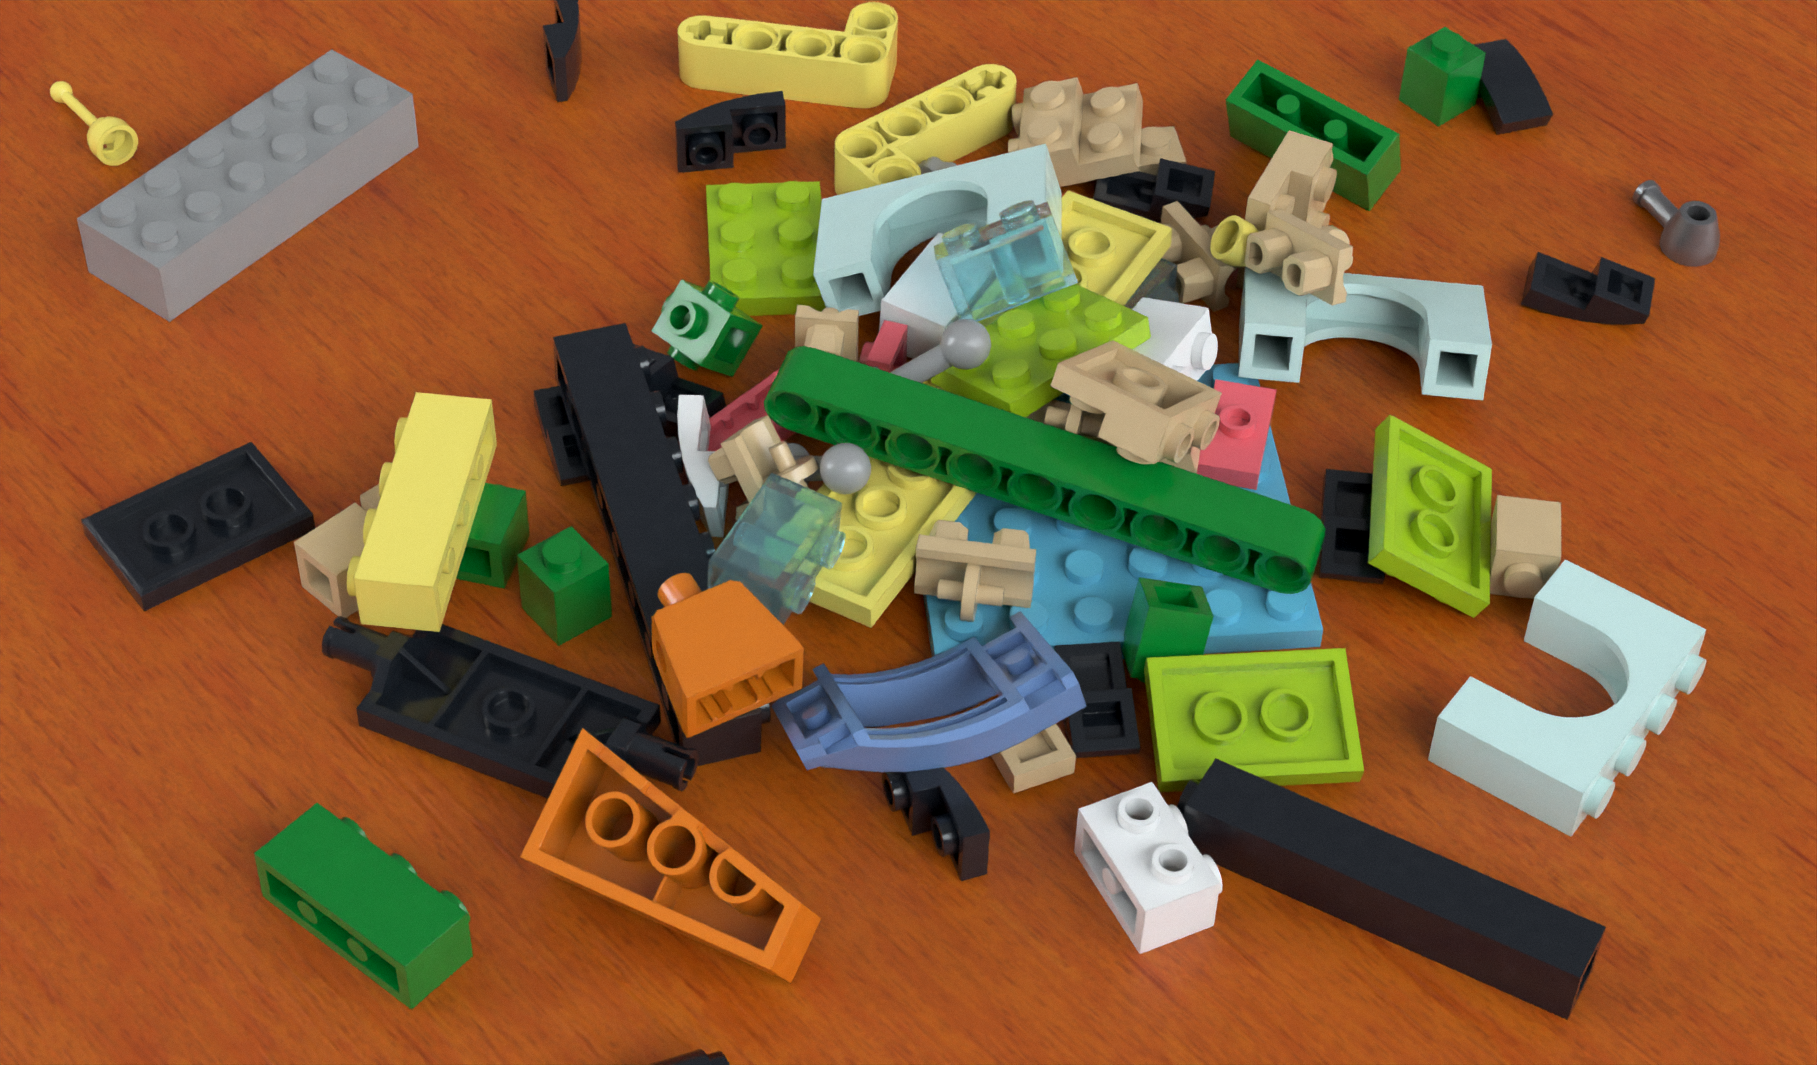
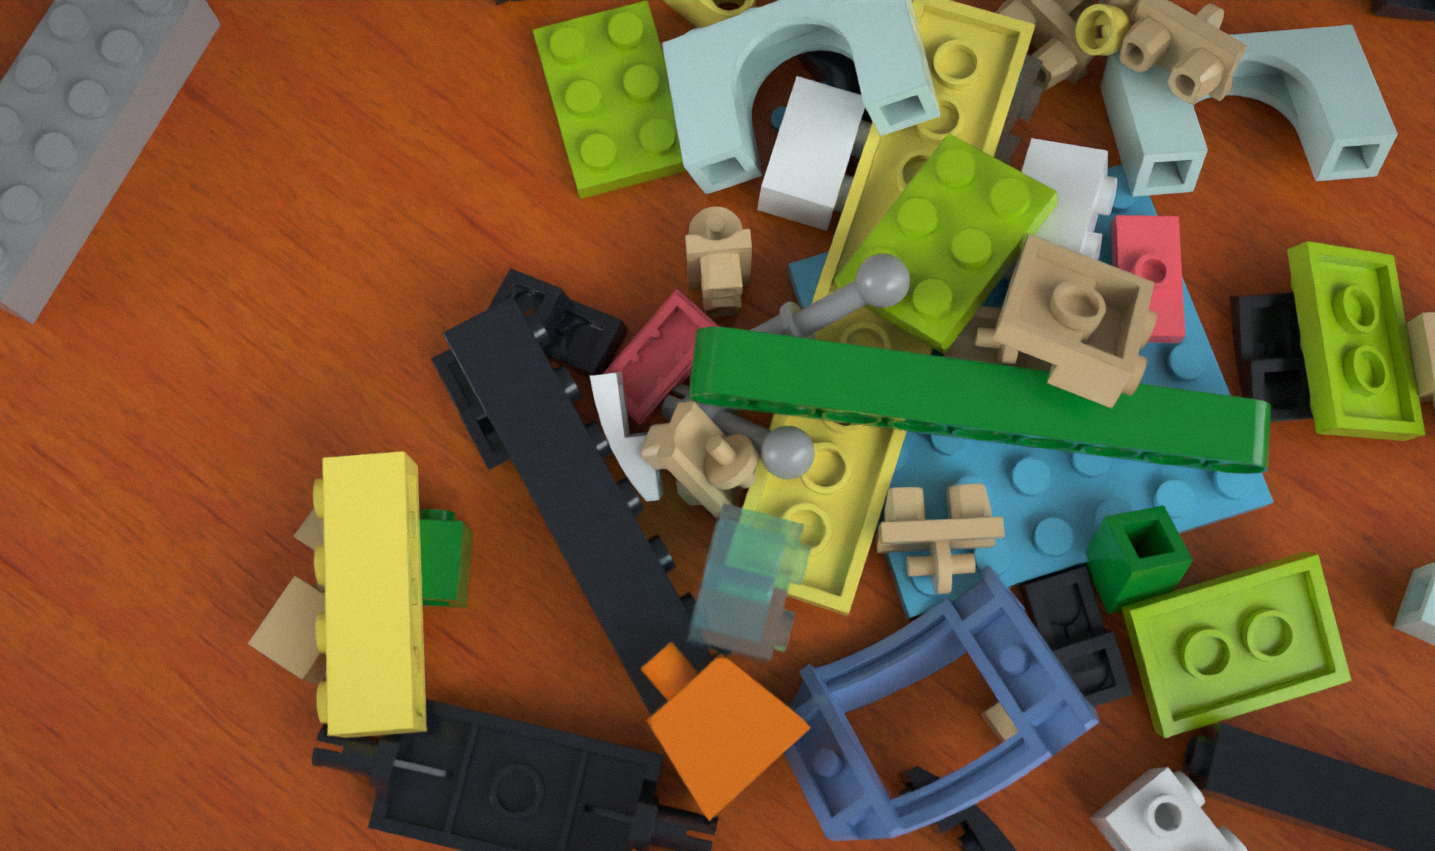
camera: 10 degrees left, 30 degrees up
black tile [81,442,315,611] -> none
green brick [517,526,612,646] -> none
green brick [651,279,763,377] -> none
coral plate [859,320,908,373] -> none
clear light blue brick [933,200,1078,322] -> none

